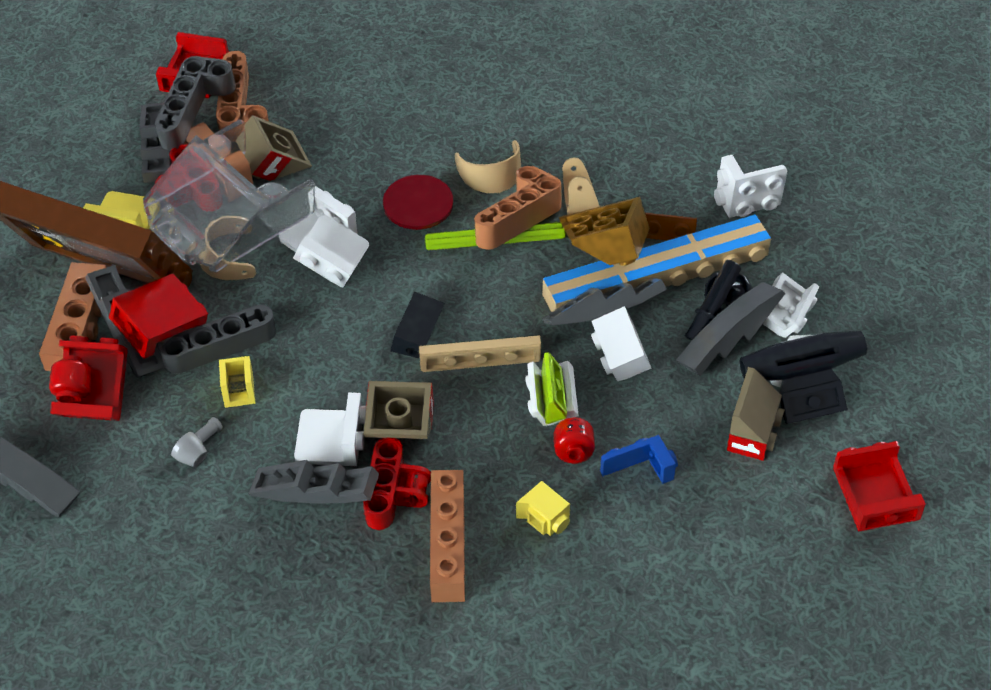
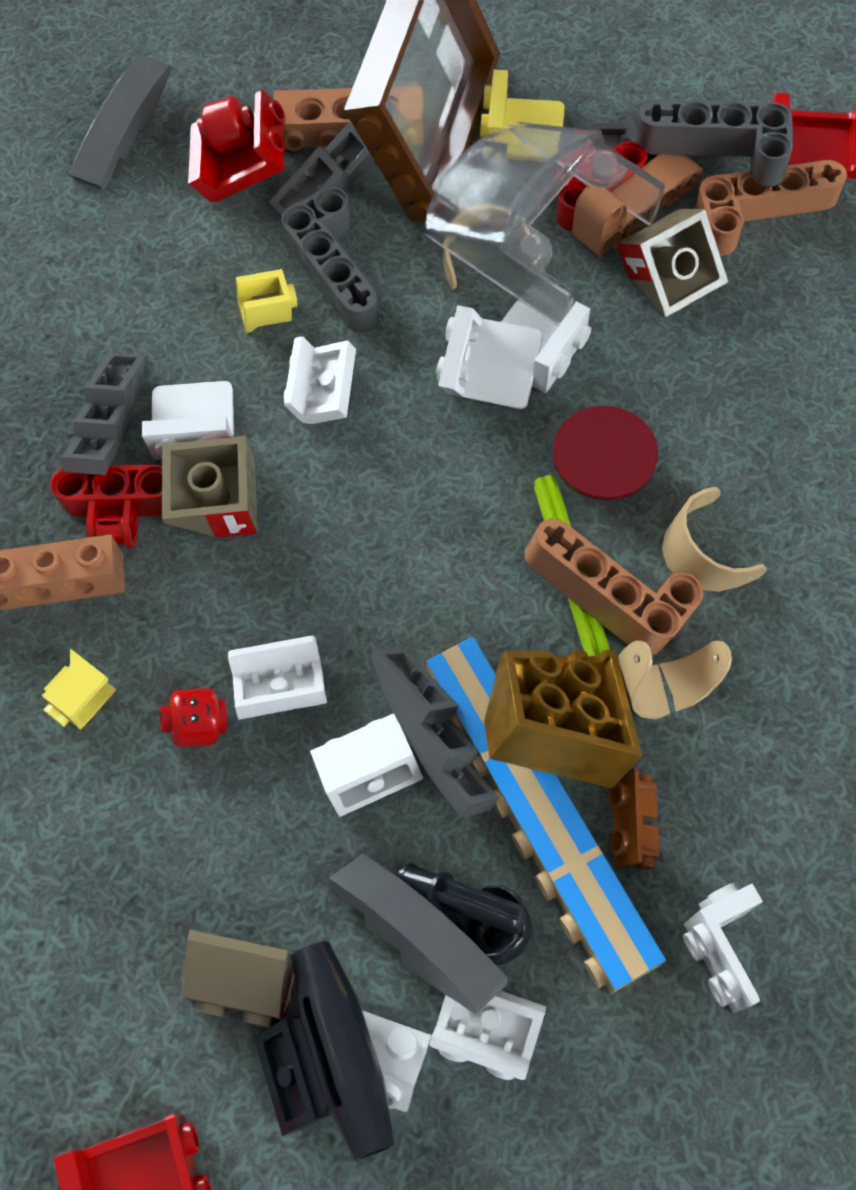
camera: 85 degrees right, 15 degrees up
red panel [109,274,209,359] -> none
light grey bar [171,417,223,467] -> none
black hinge [391,291,445,358] -> none
tan tile [419,335,541,372] -> none
lime slope [541,352,567,424] -> none
blue bracket [600,435,678,484] -> none
none -> white bracket [284,336,356,424]

